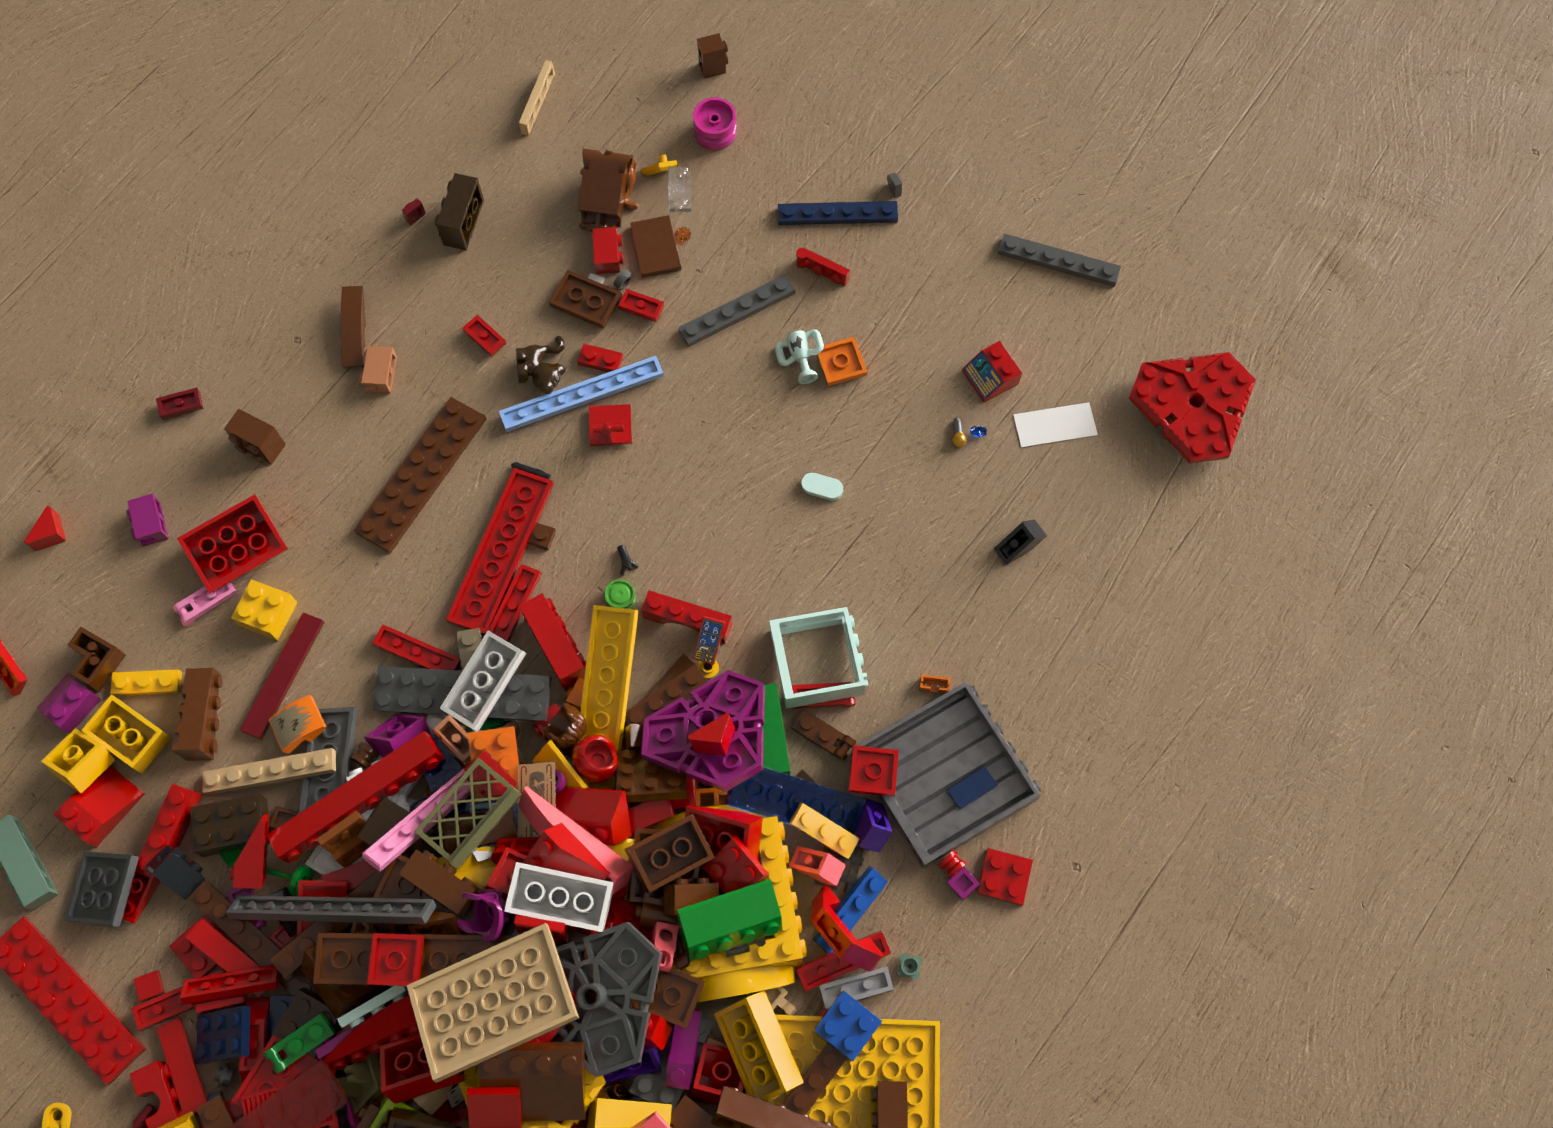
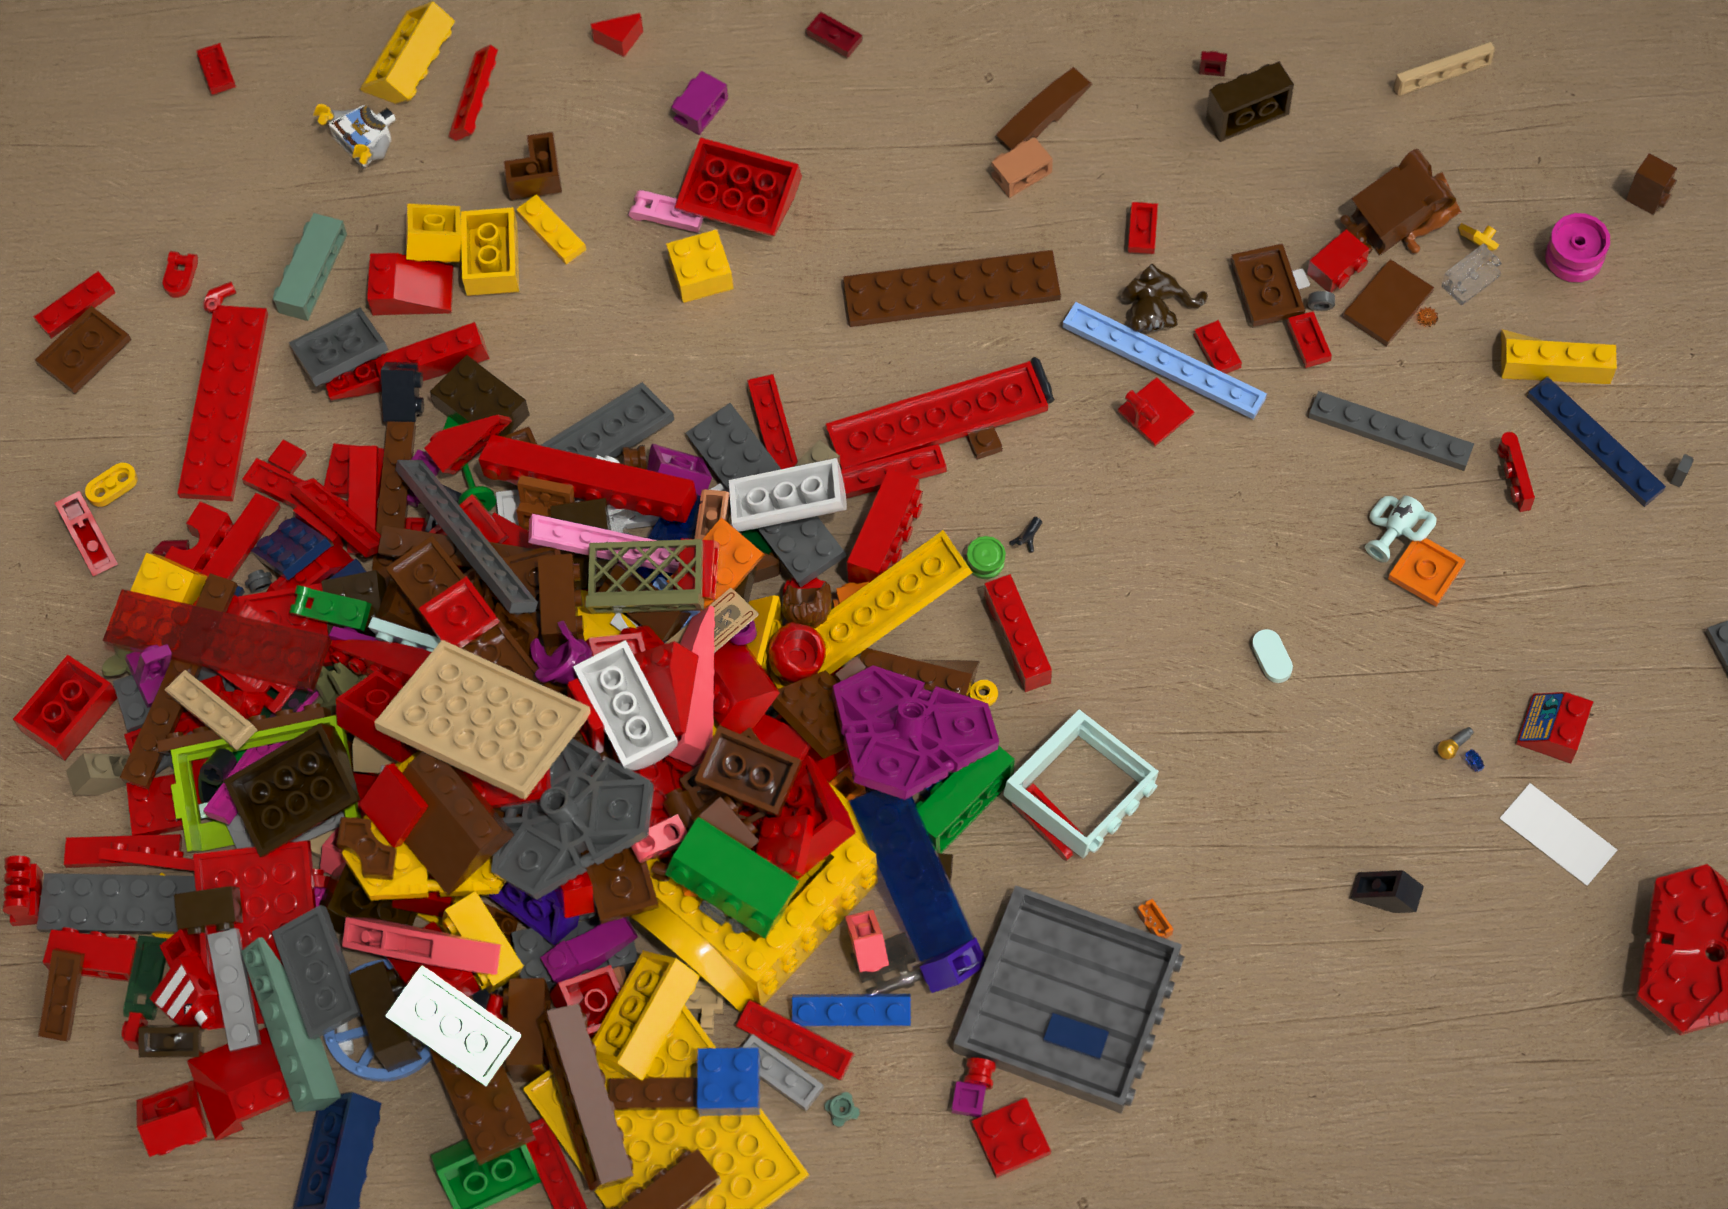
camera: 55 degrees right, 5 degrees down
magenta slope [37,673,101,734] -> none
reddish brown wedge [172,667,222,761] -> none
tan plate [203,748,336,795] -> none
reddish brown brick [224,409,286,465] -> none
dark red tile [240,612,325,740] -> none
slope [268,695,327,754] -> none
red slope [687,712,735,756] -> none
tile [692,616,726,665] -> none
yellow plate [789,803,860,859] -> none
reddish brown plate [791,709,856,761] -> none
red slope [811,885,884,972] -> none
red plate [849,745,899,797] -> none
none -> yellow wedge [1501,329,1617,384]

